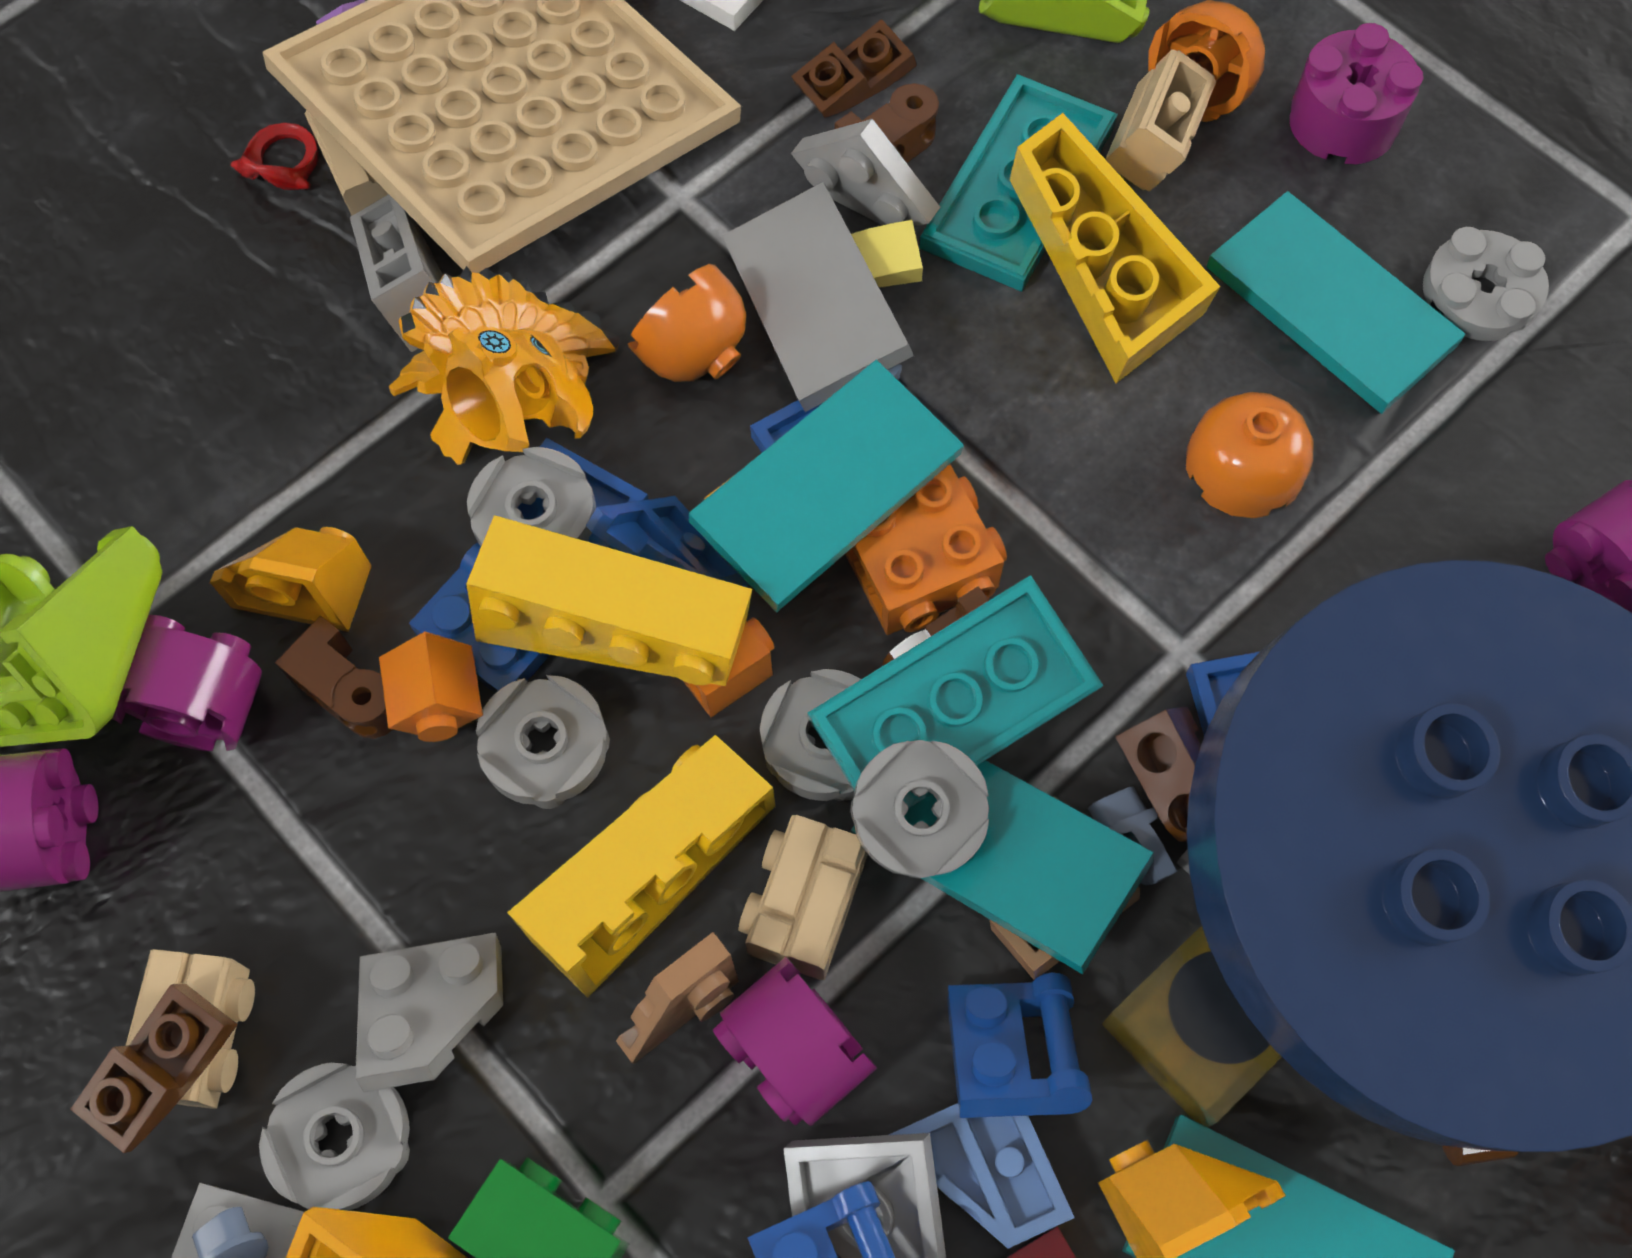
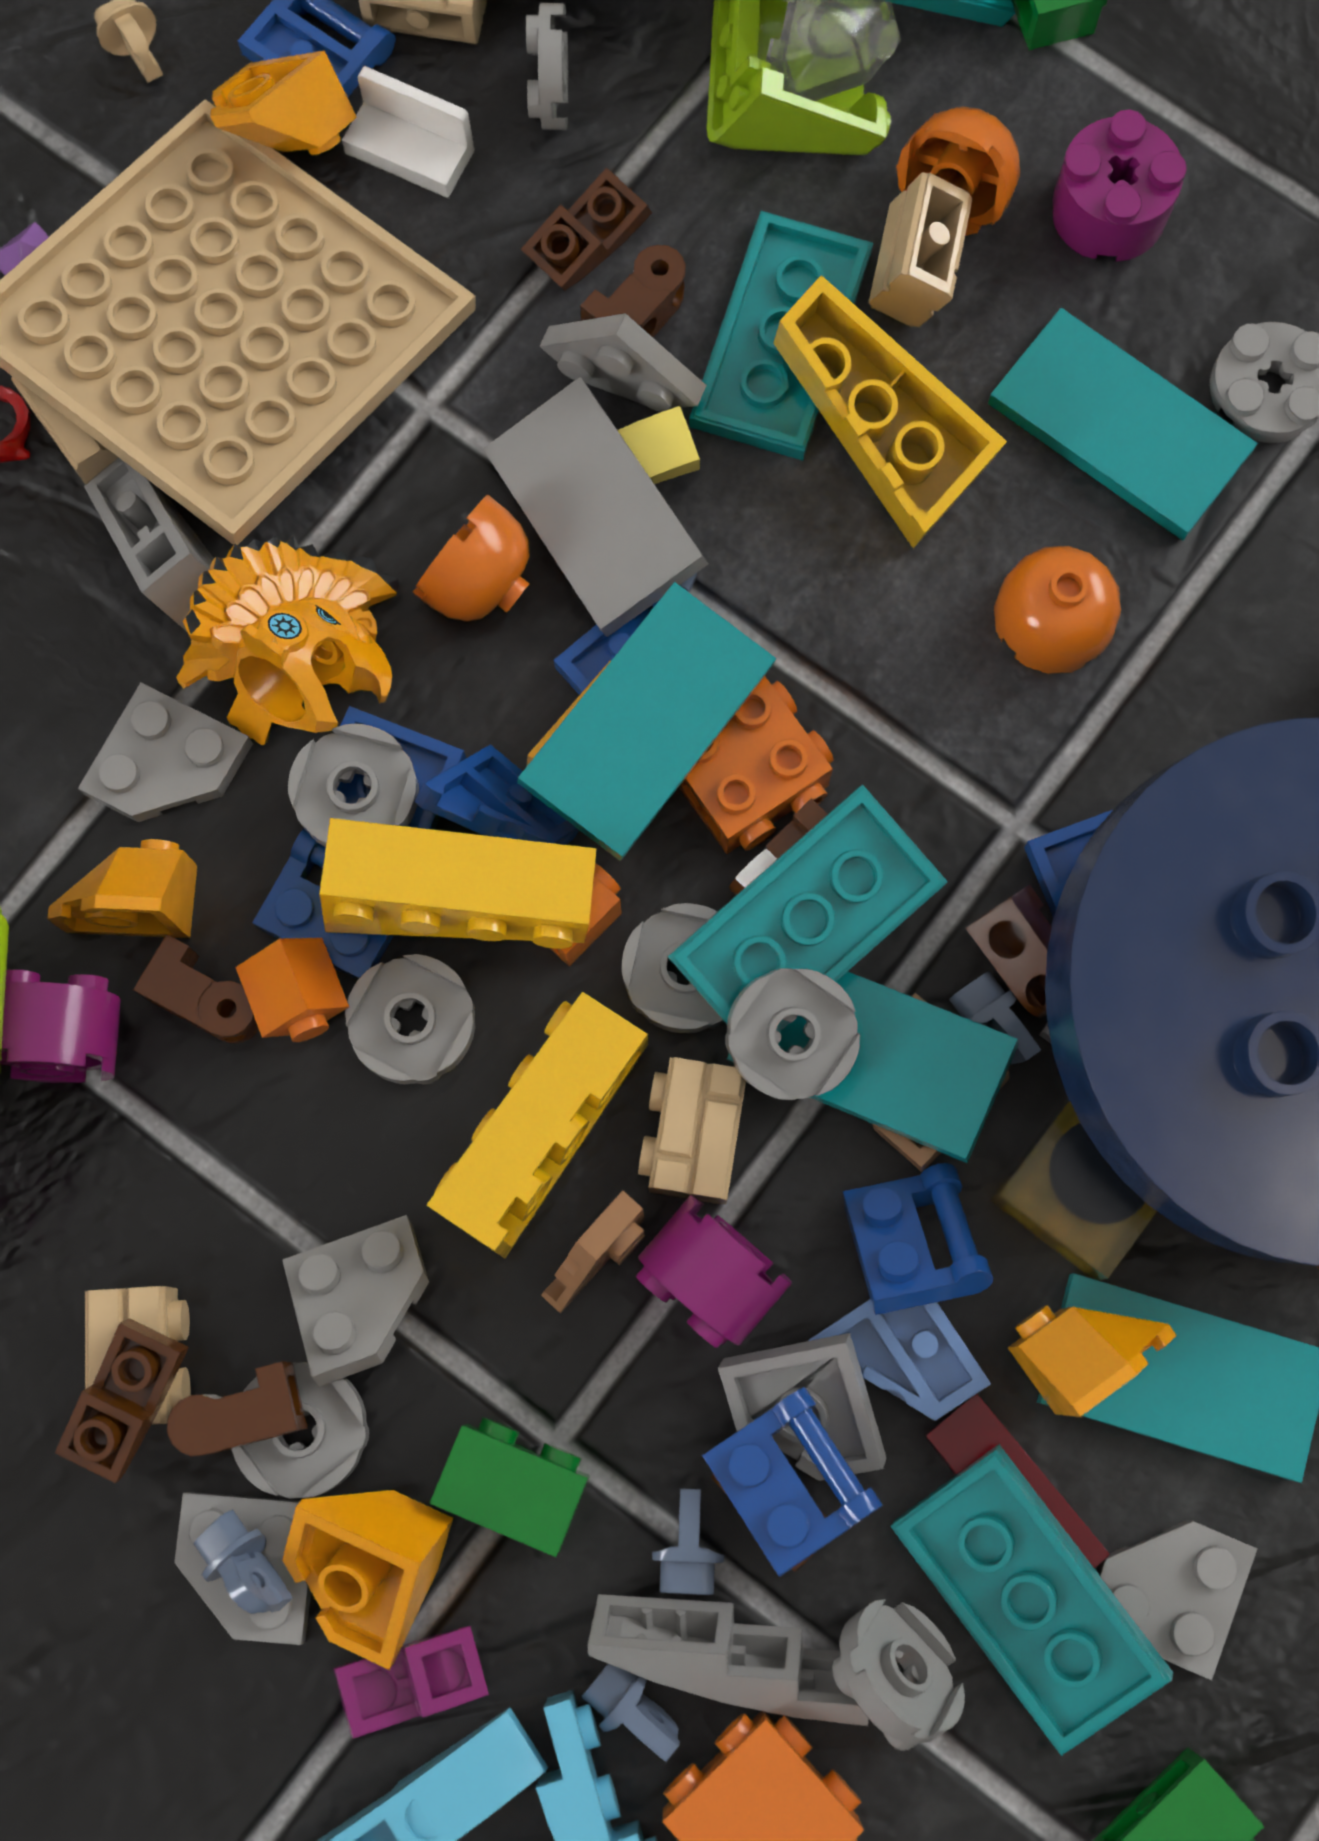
camera: 10 degrees left, 10 degrees up
none -> light grey plate [78,683,253,822]
none -> reddish brown leg [167,1361,308,1456]

